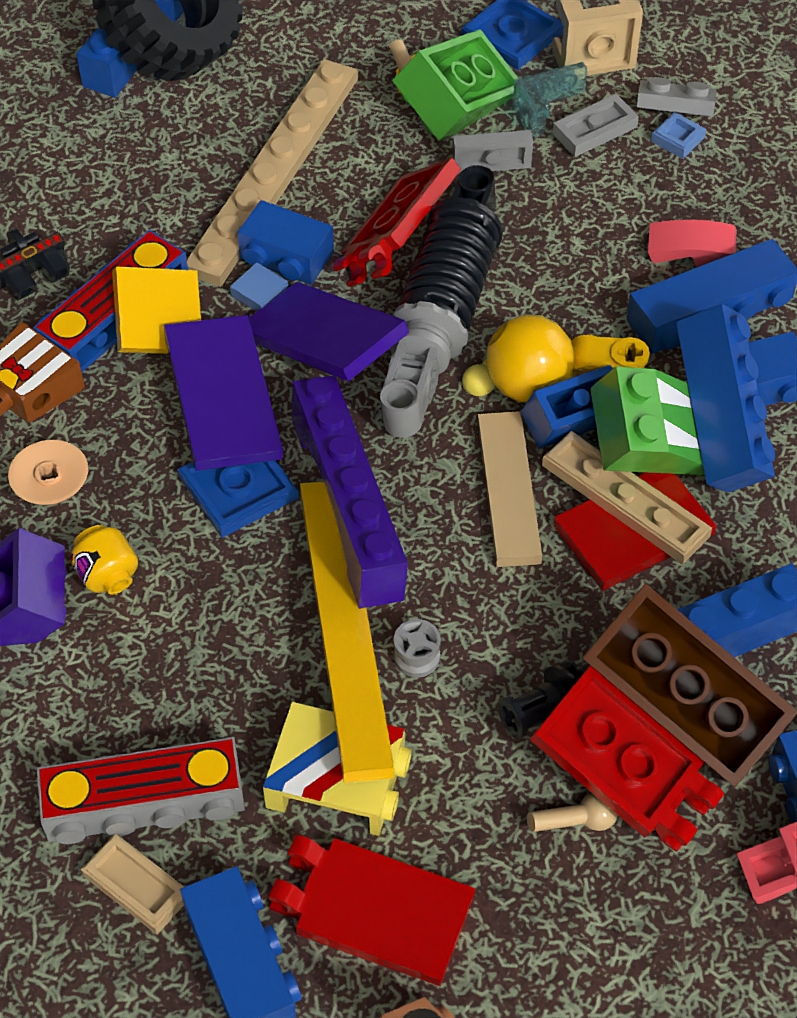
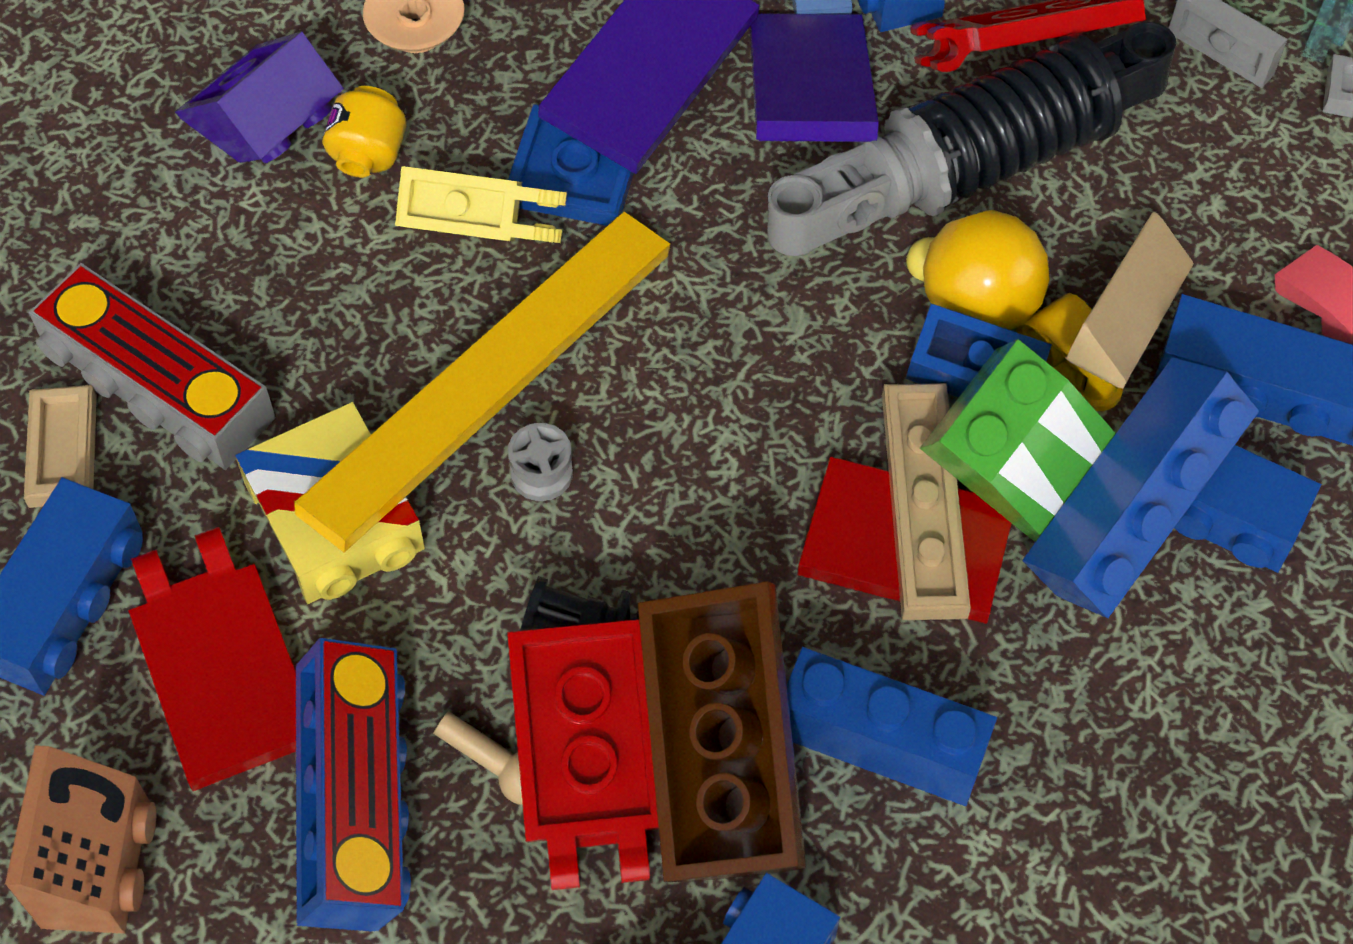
camera: 45 degrees right, 5 degrees up
dark purple arch [291,376,408,609] -> none
tan tile [478,411,542,567] -> none
none -> brick [296,638,411,932]
none -> light yellow hinge [395,166,567,243]
none -> tan slope [1065,211,1194,389]

